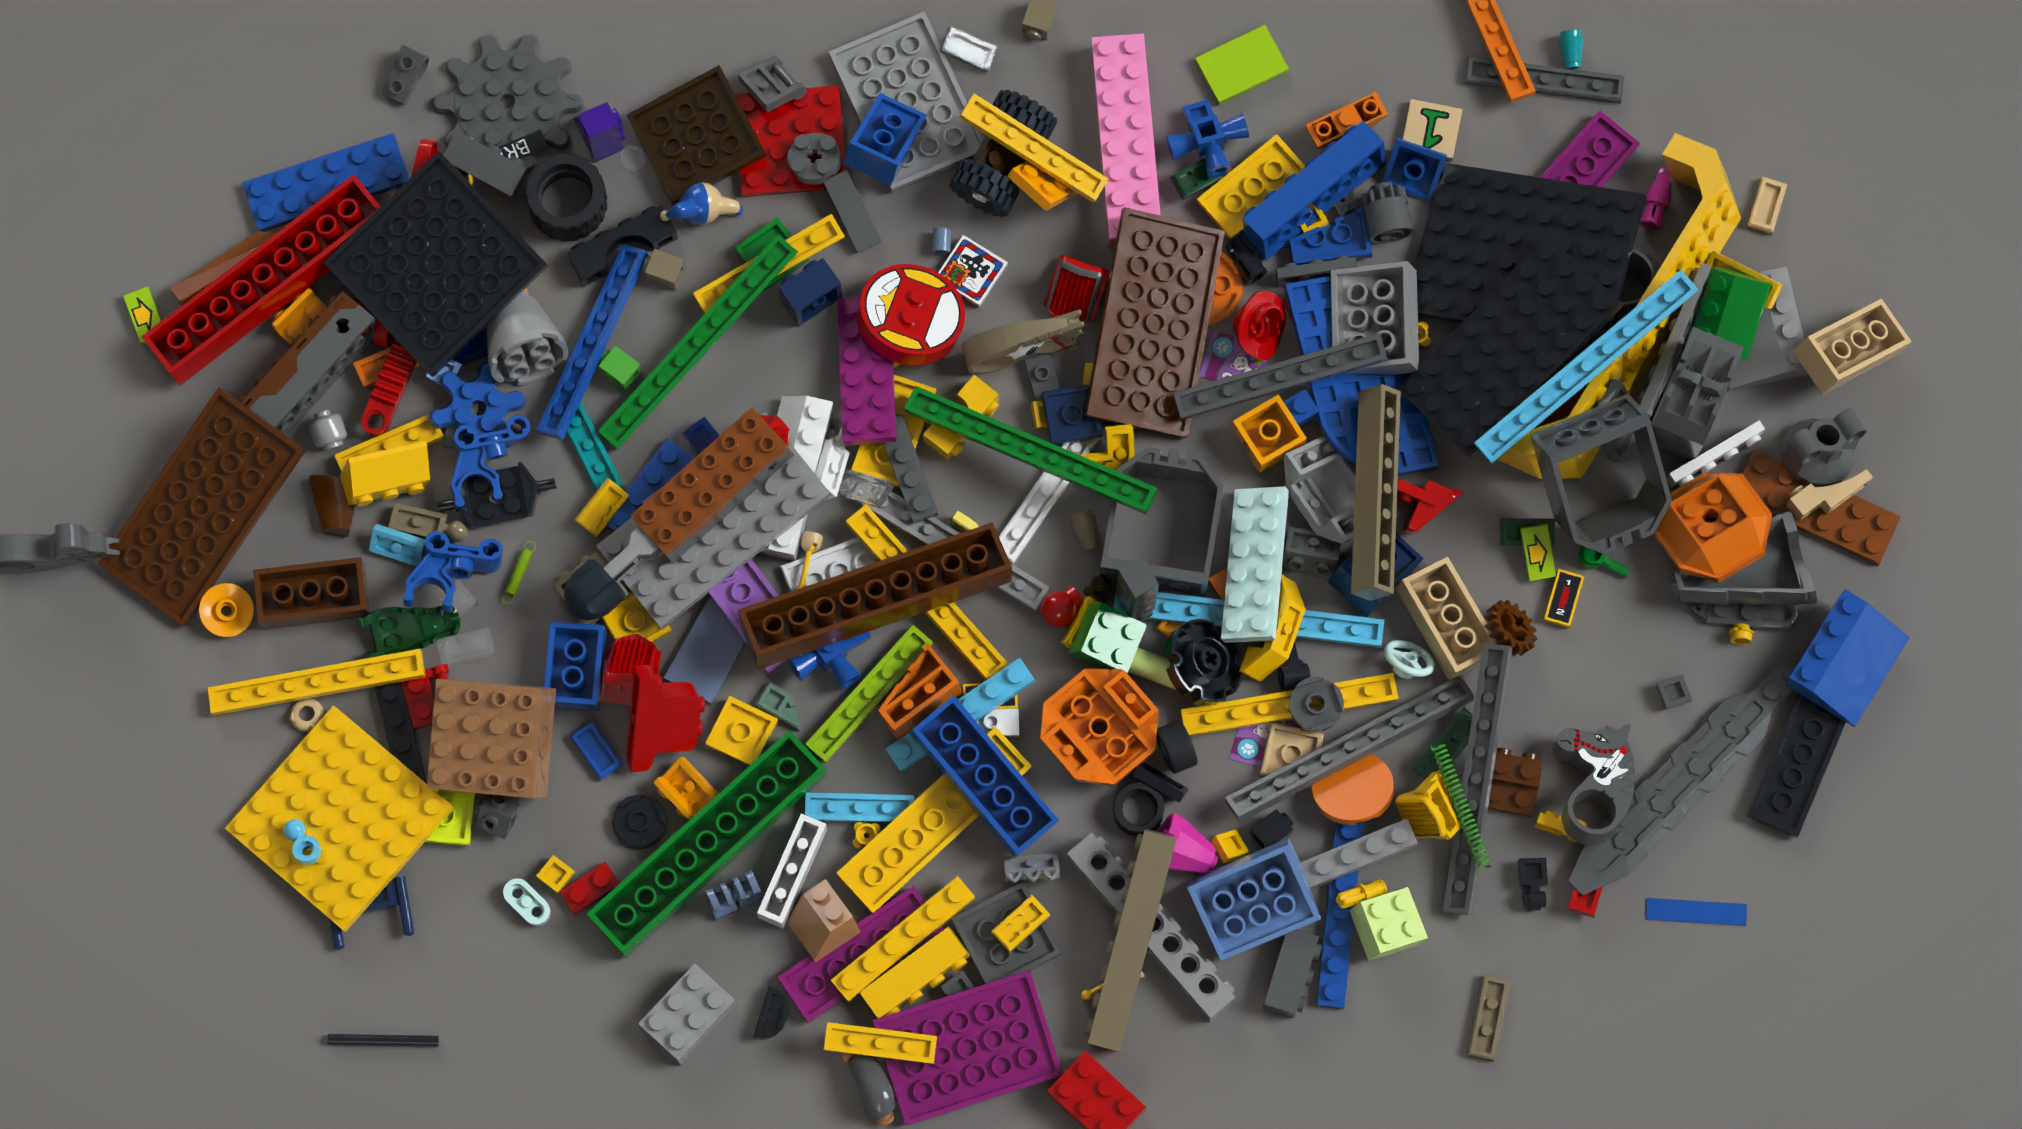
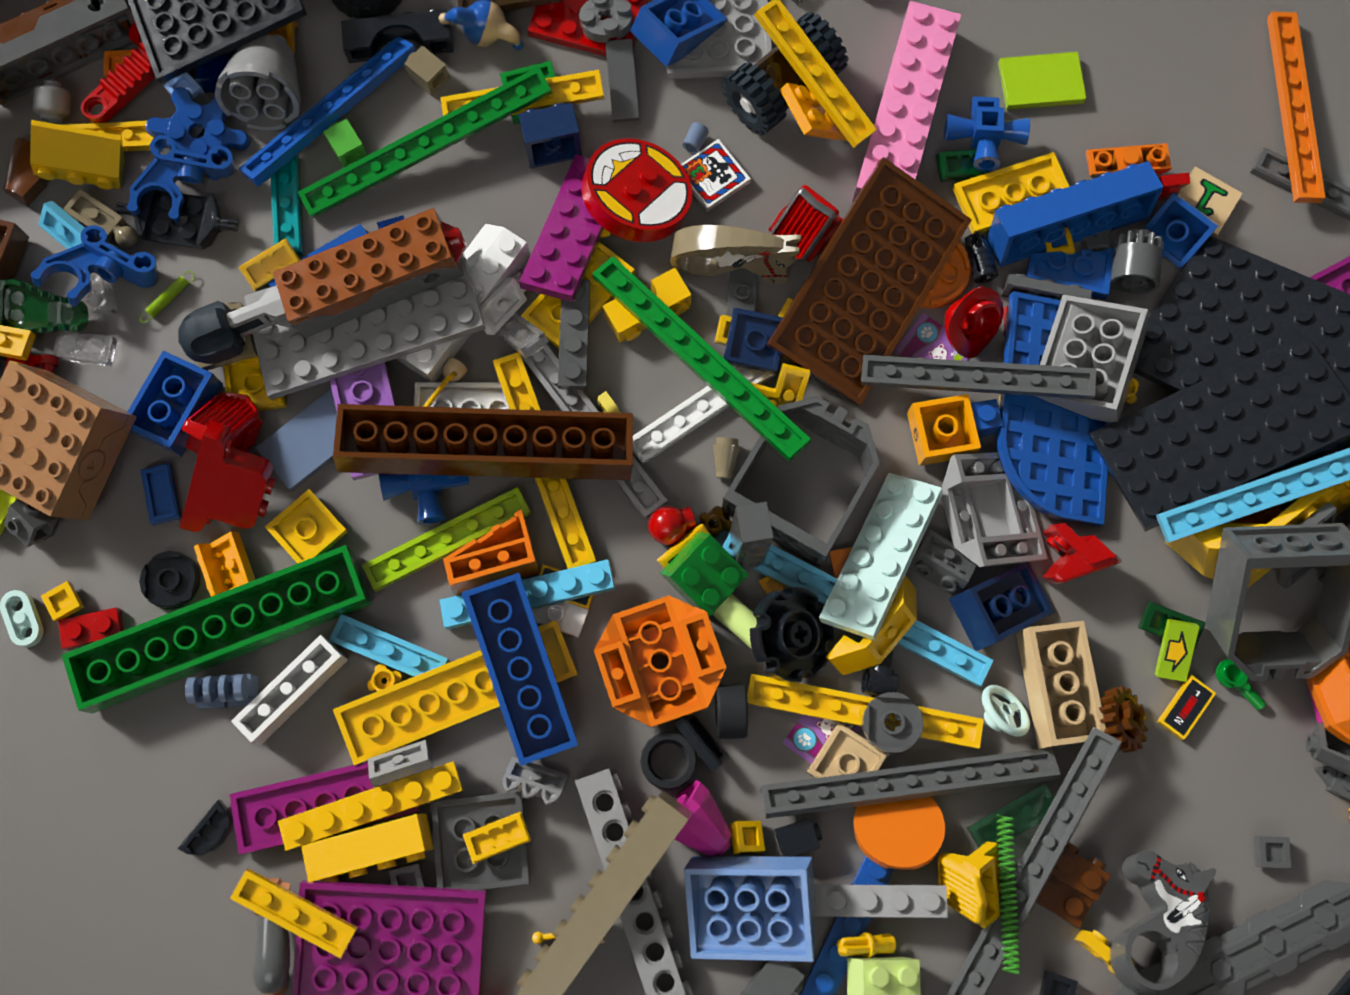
camera: 20 degrees right, 0 degrees up
light grey brick [638,963,737,1065] -> none
sand green tile [755,682,801,731] -> none
medium nougat slope [787,879,861,963] -> none
dark tan brick [1351,384,1401,601] -> none
none -> light grey plate [368,740,432,787]
none -> red plate [1157,172,1190,201]

